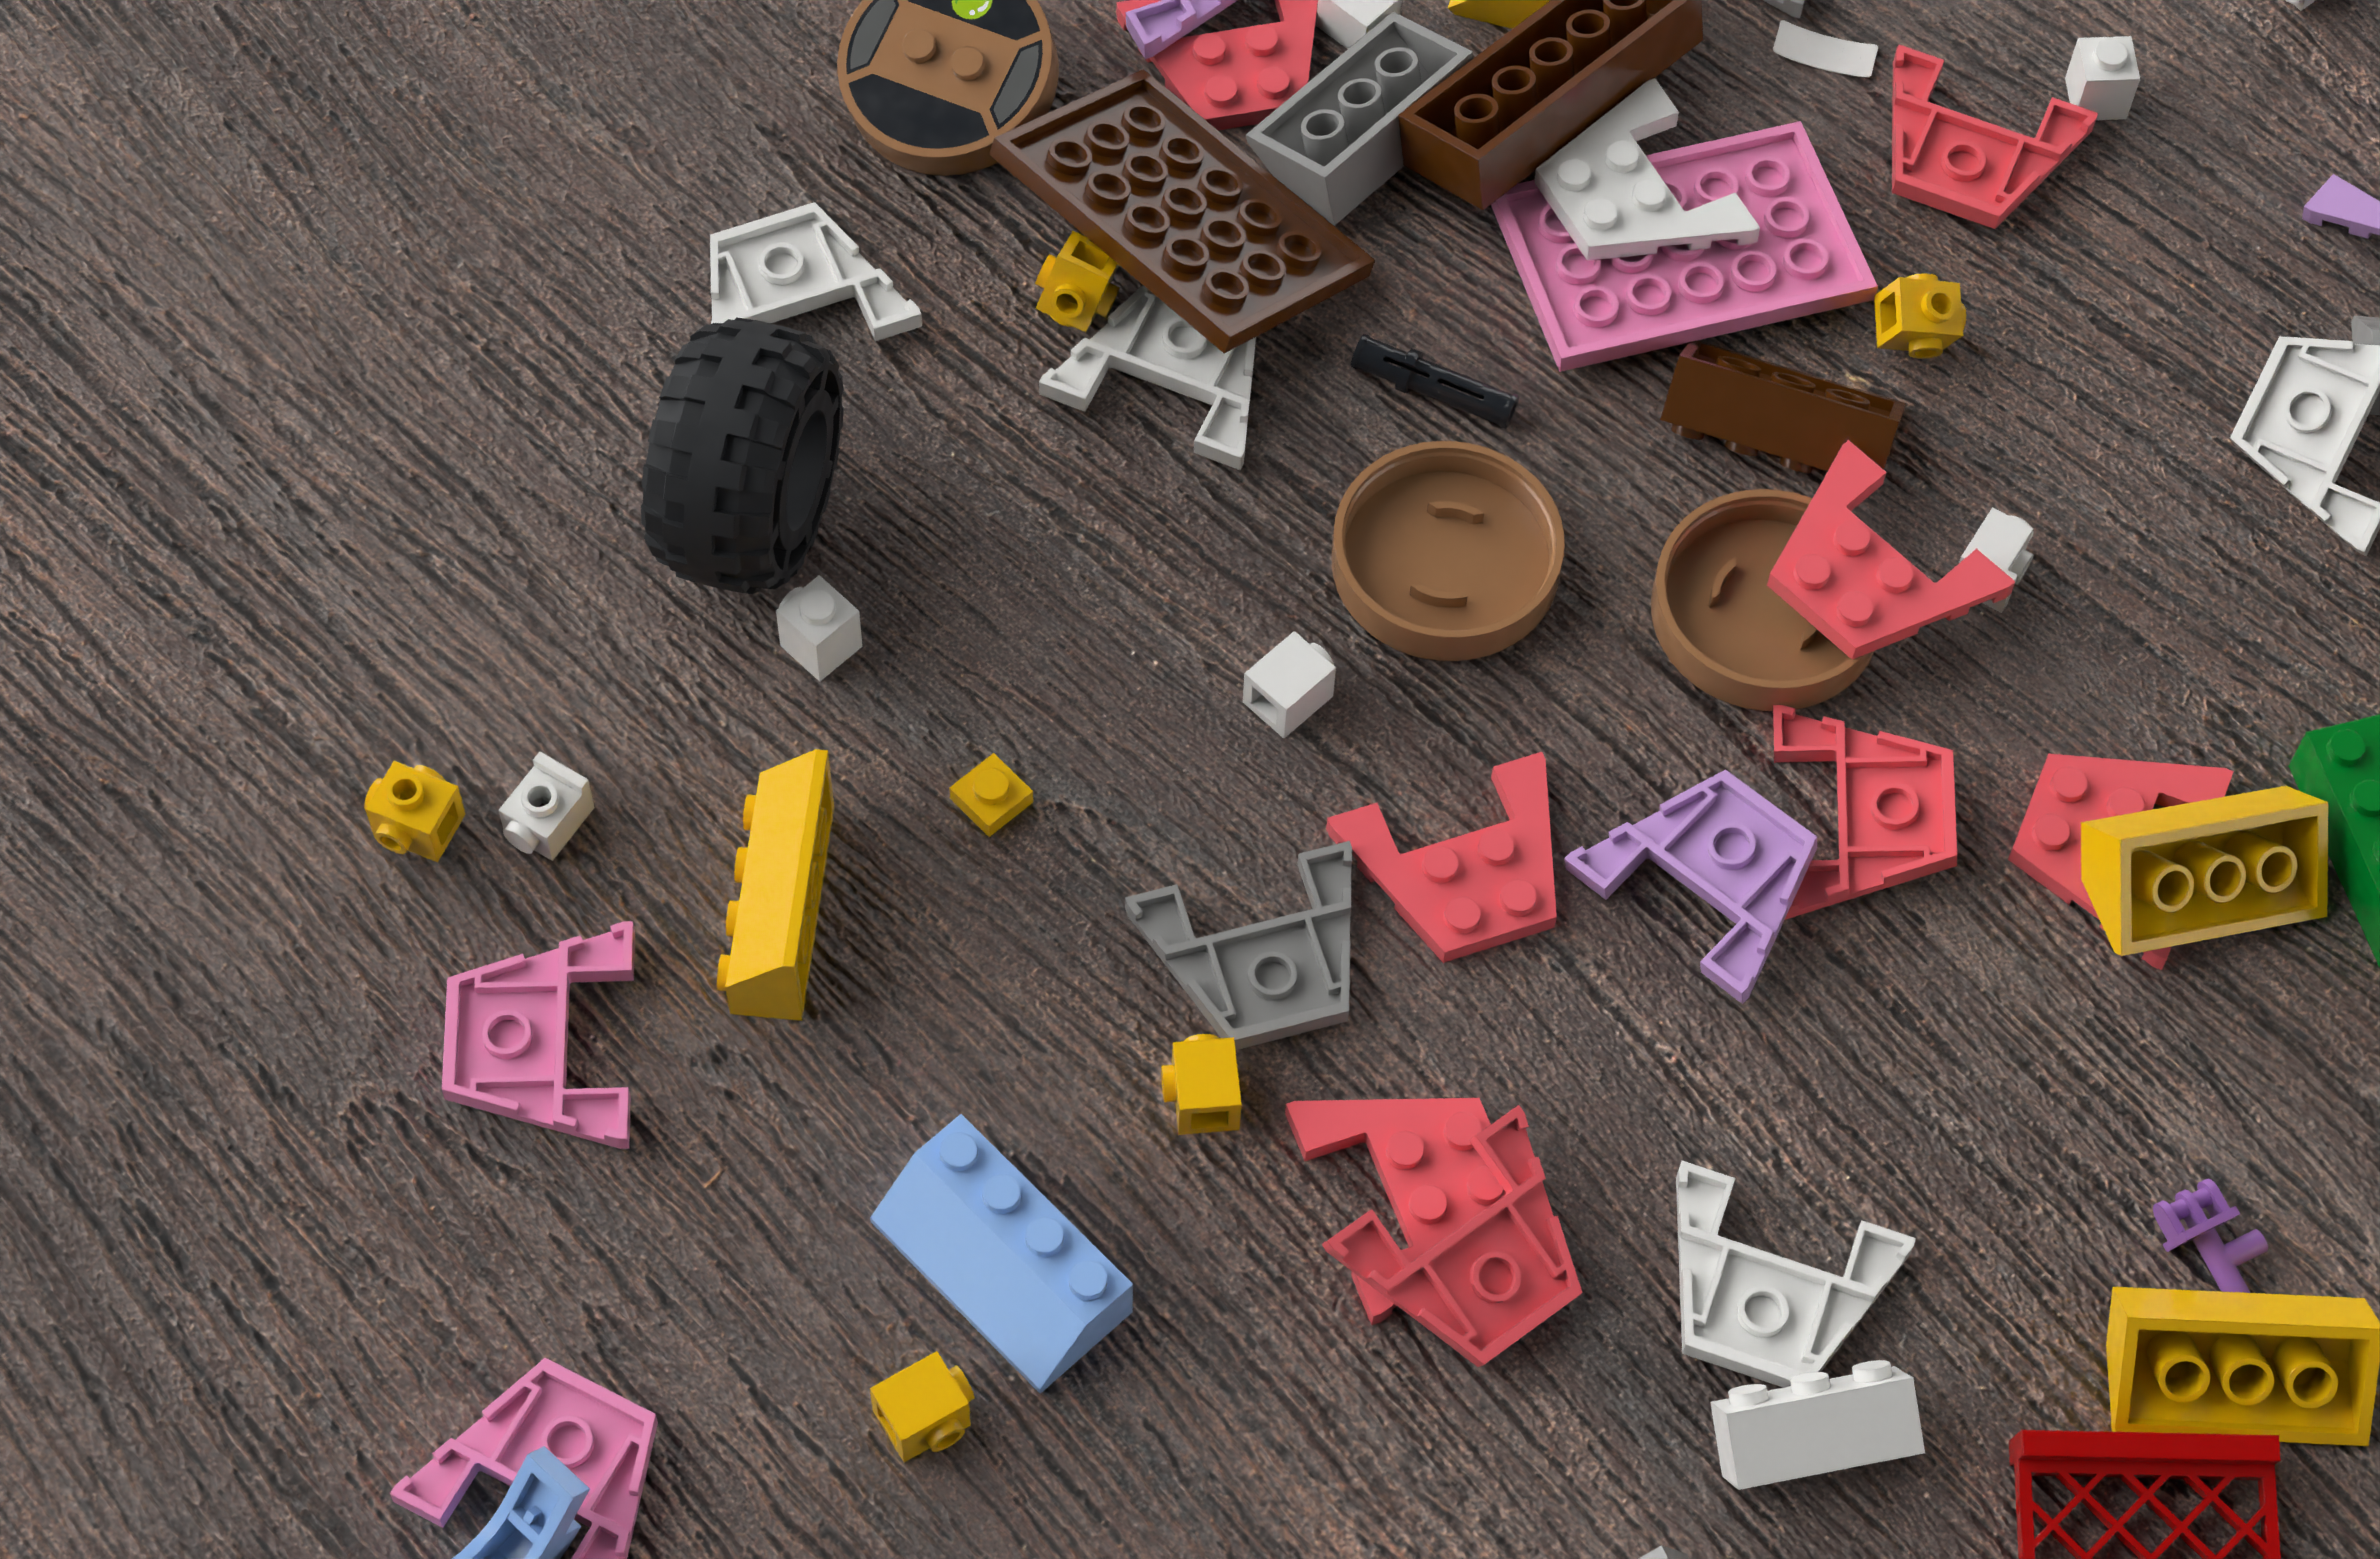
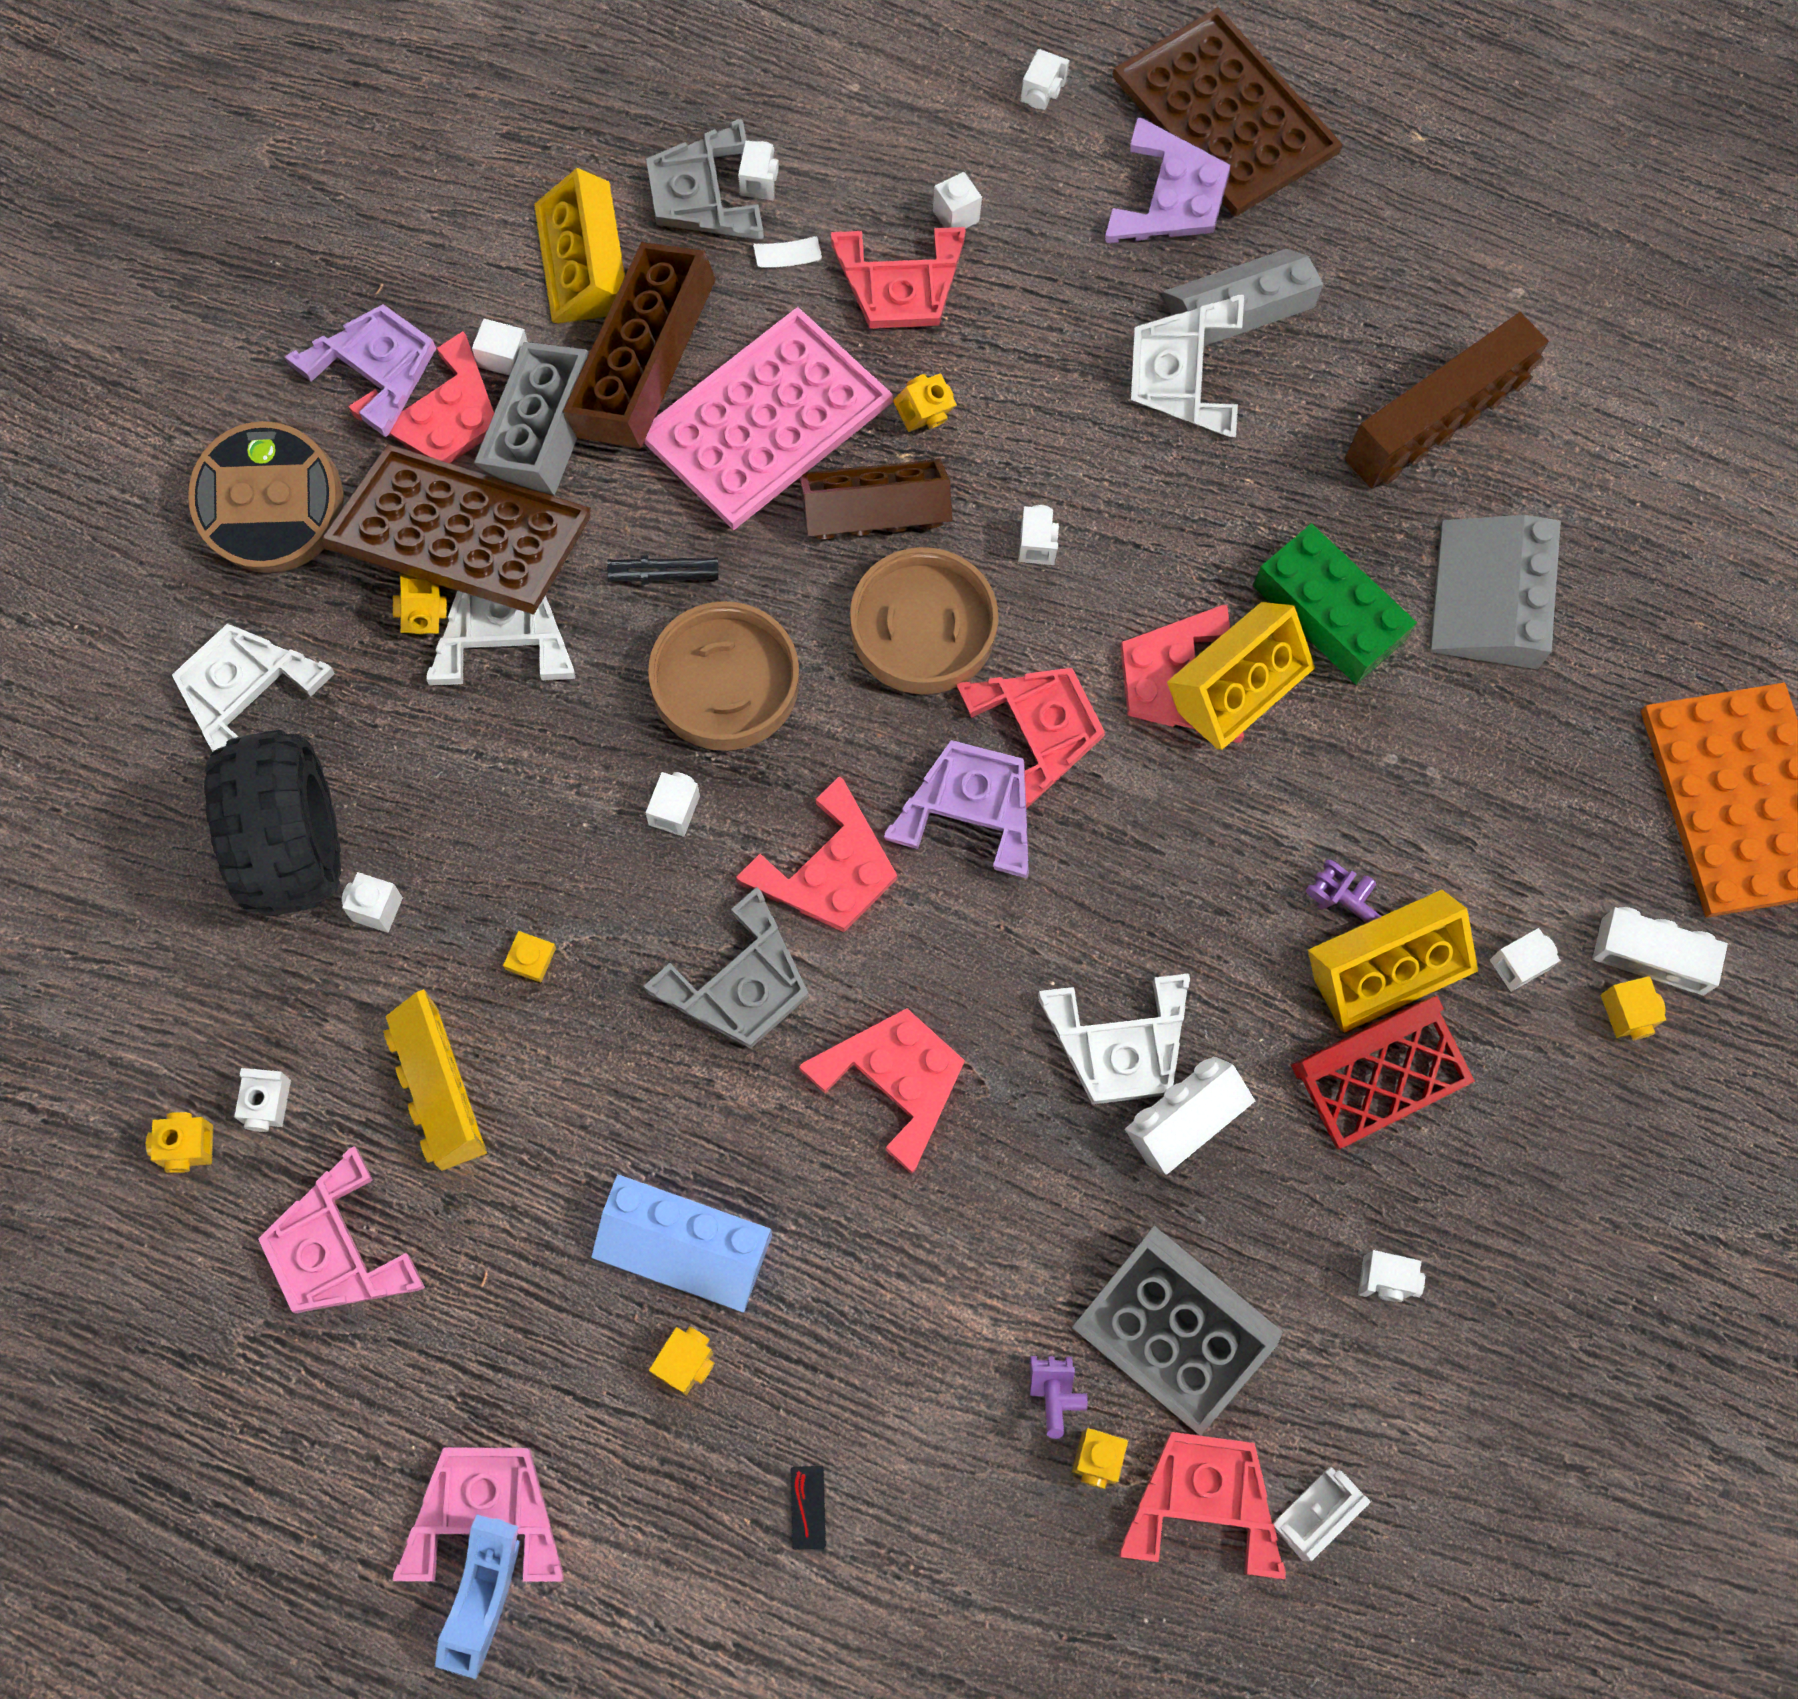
camera: 30 degrees left, 10 degrees up
yellow brick [1161,1034,1242,1135] -> none
coral wing [1321,1105,1582,1367] -> none
white wing [1534,78,1760,261] -> none
coral wing [1767,440,2015,660] -> none

